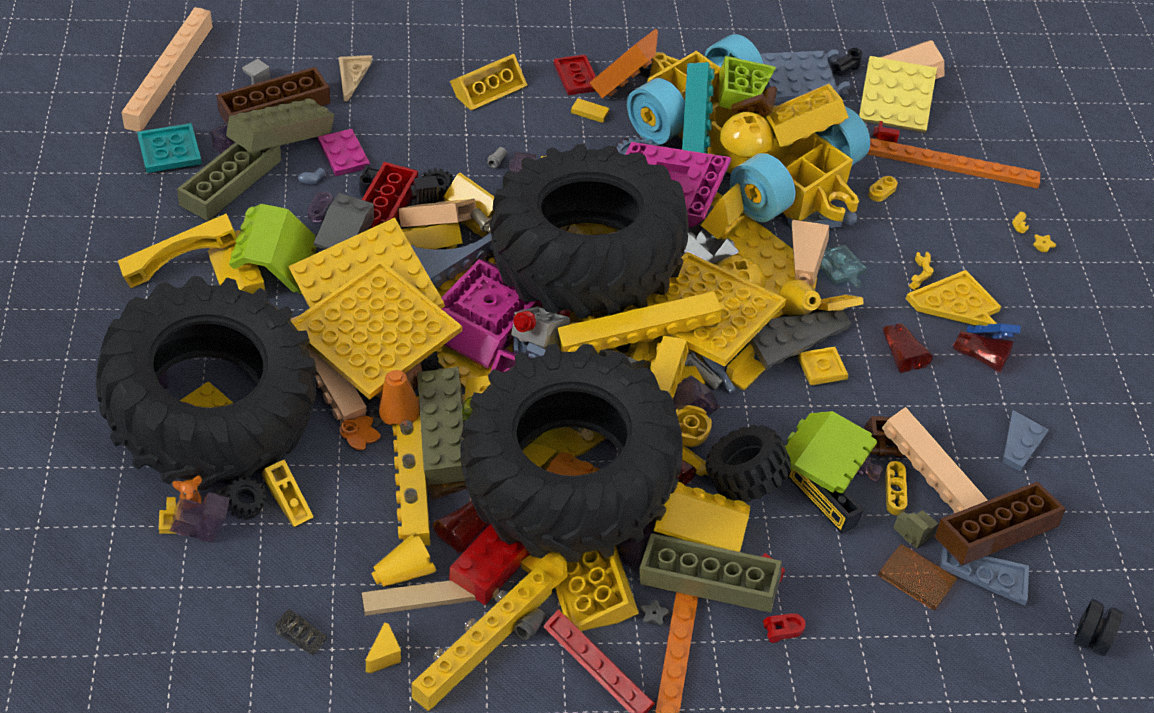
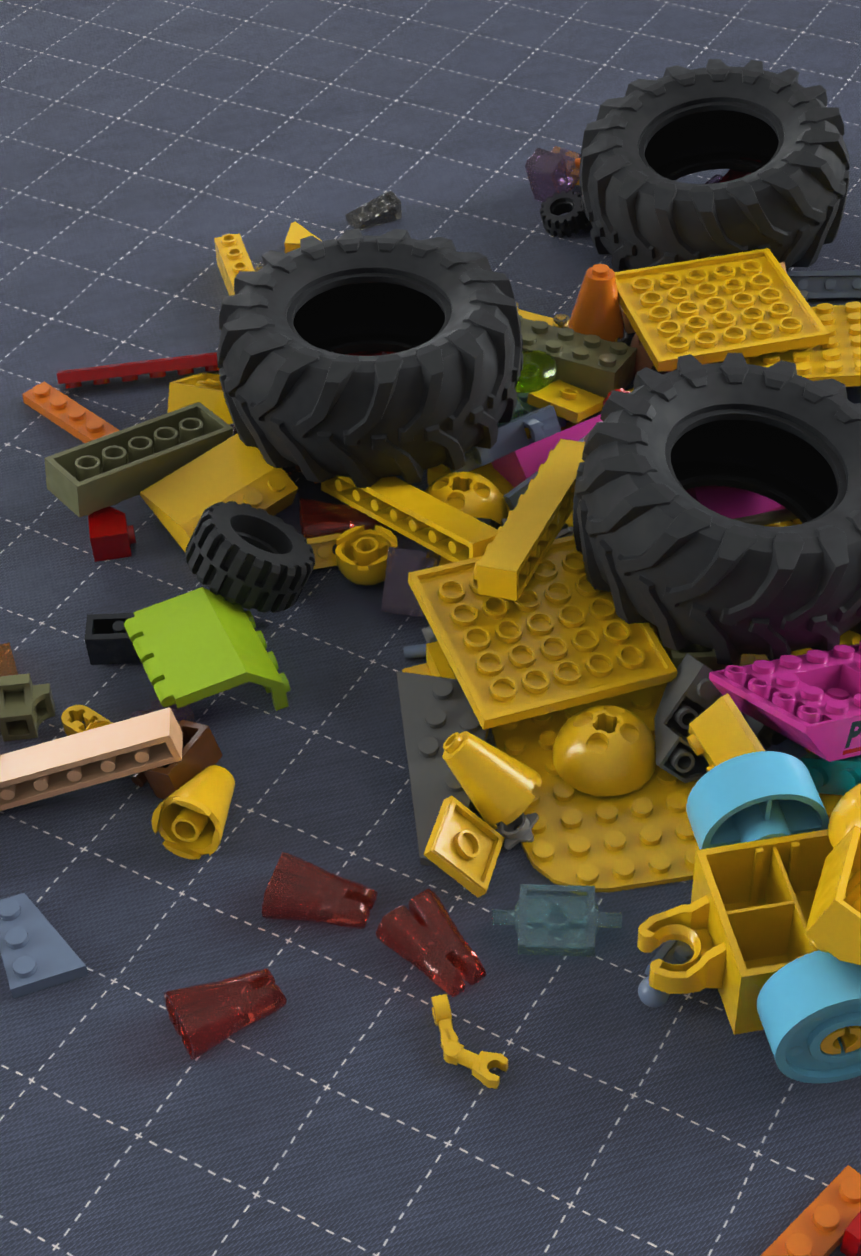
camera: 130 degrees right, 5 degrees down
yellow slope [261,460,313,527] -> none
red plate [763,613,806,643] -> none
light nougat slope [792,220,829,285] -> none
yellow plate [797,347,848,386] -> none
yellow plate [868,176,898,202] -> none
yellow wing [906,270,1001,326] -> none
blue wing [967,323,1021,341] -> none
none -> yellow cone [151,765,235,860]
none -> clear red piece [376,889,487,998]

